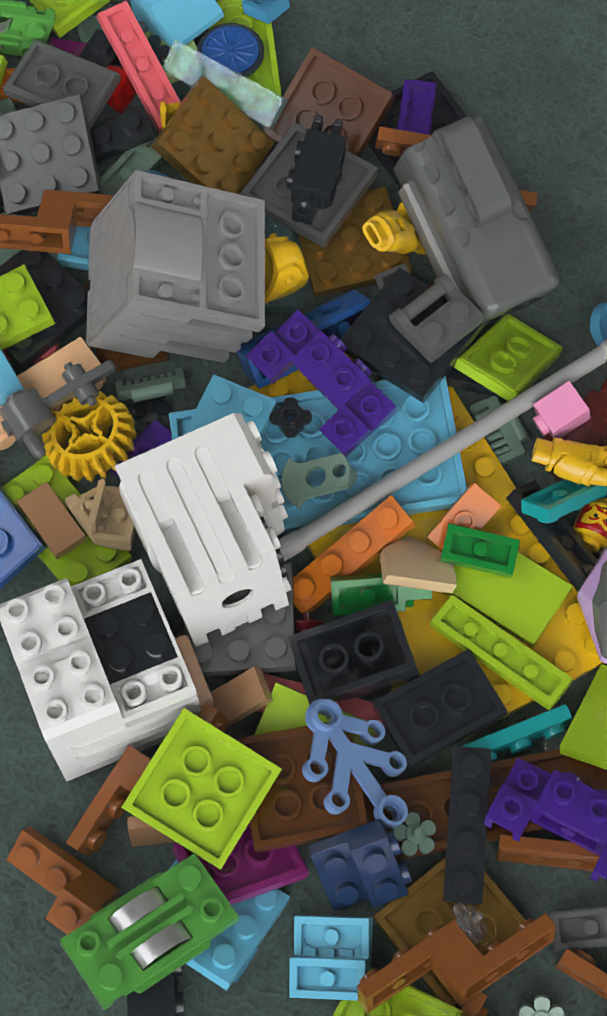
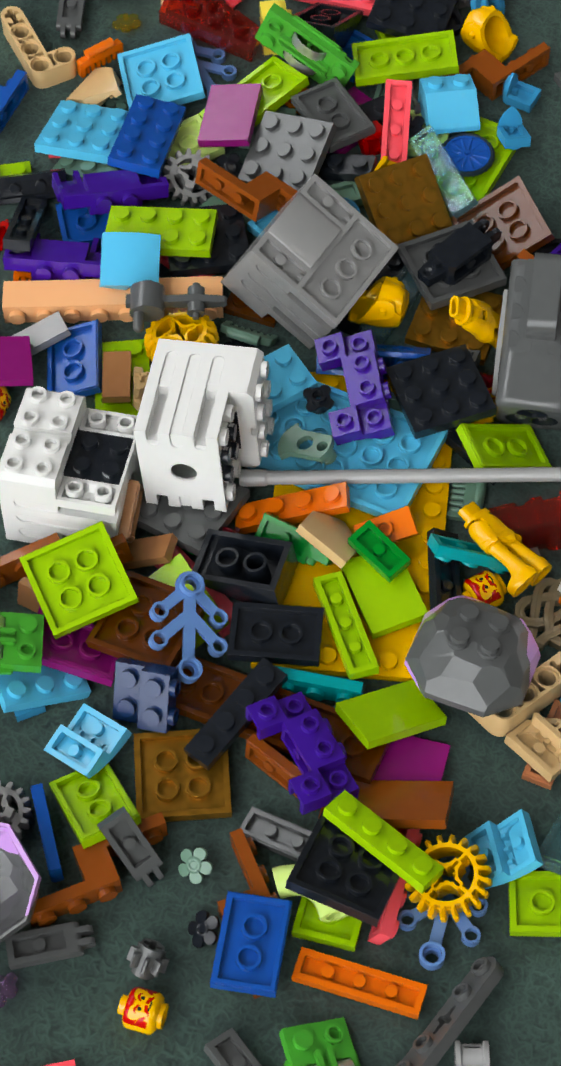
camera: 35 degrees right, 10 degrees down
dark orange bracket [357,913,556,1014] -> none
dark grey plate [389,273,484,363] -> none
sand green plant [393,812,436,856] -> none
clear plant [453,902,488,944] -> none
bright pink brick [532,381,591,438] -> none

